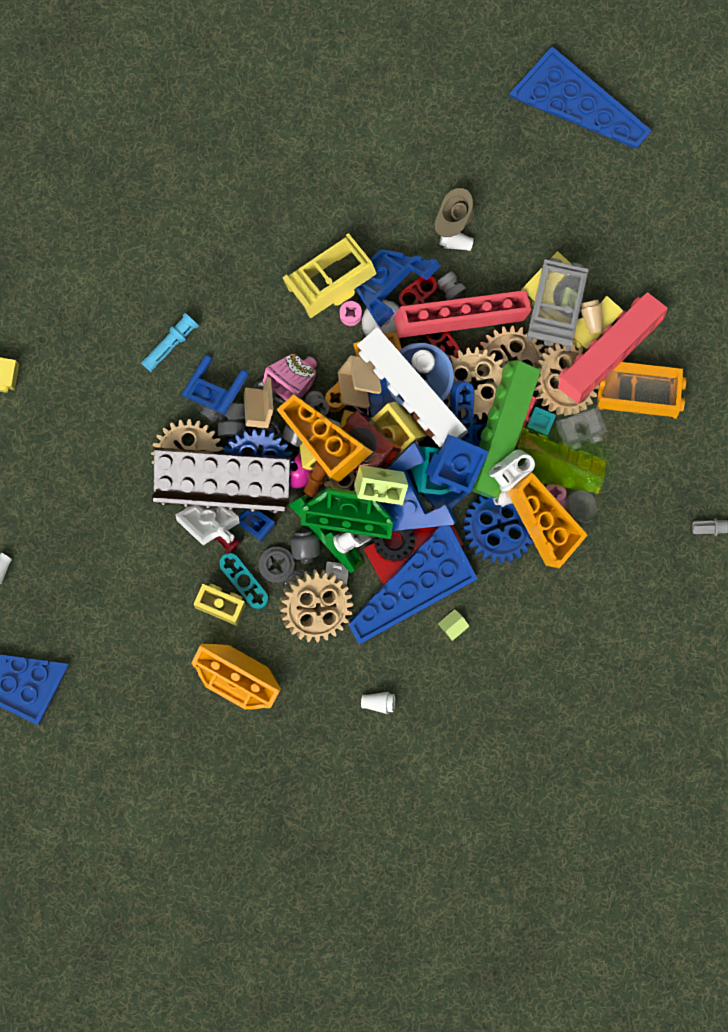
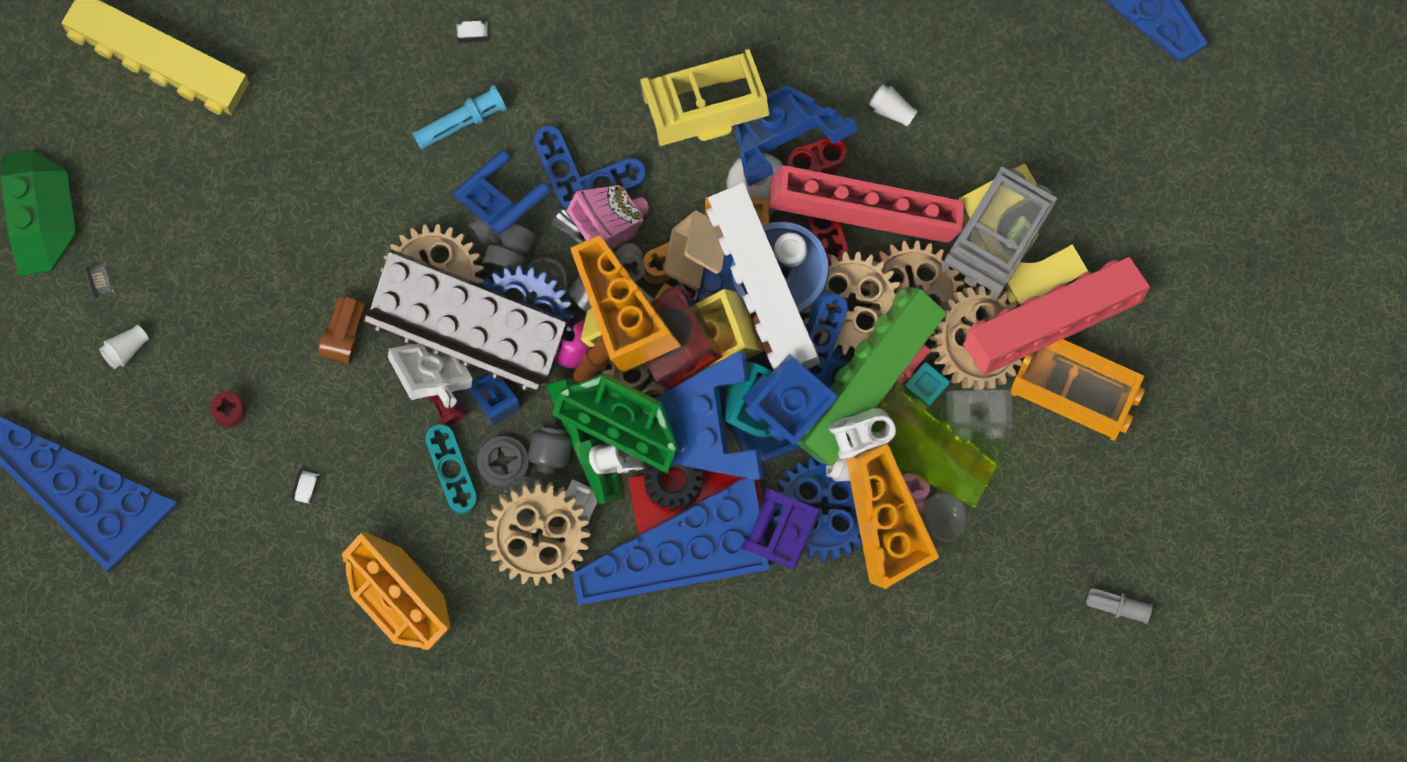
camera: 15 degrees right, 5 degrees down
light yellow brick [193,584,246,626] -> none
tan panel [244,377,274,428] -> none
bright pink wheel [340,301,362,326] -> none
yellowish green brick [354,465,408,505] -> none
white cone [361,692,395,714] -> none
dark tan piece [435,188,475,237] -> none
light grey wheel [437,271,466,300] -> none
yellowish green slope [438,609,469,641] -> none
tan cone [580,300,603,334] -> none
none -> dark red wheel [210,392,245,427]
none -> white piece [291,469,319,505]
none -> dark orange piece [318,297,366,364]
none -> white piece [456,21,488,43]
none -> blue beam [534,126,645,209]
none -> dark purple plate [742,488,820,571]

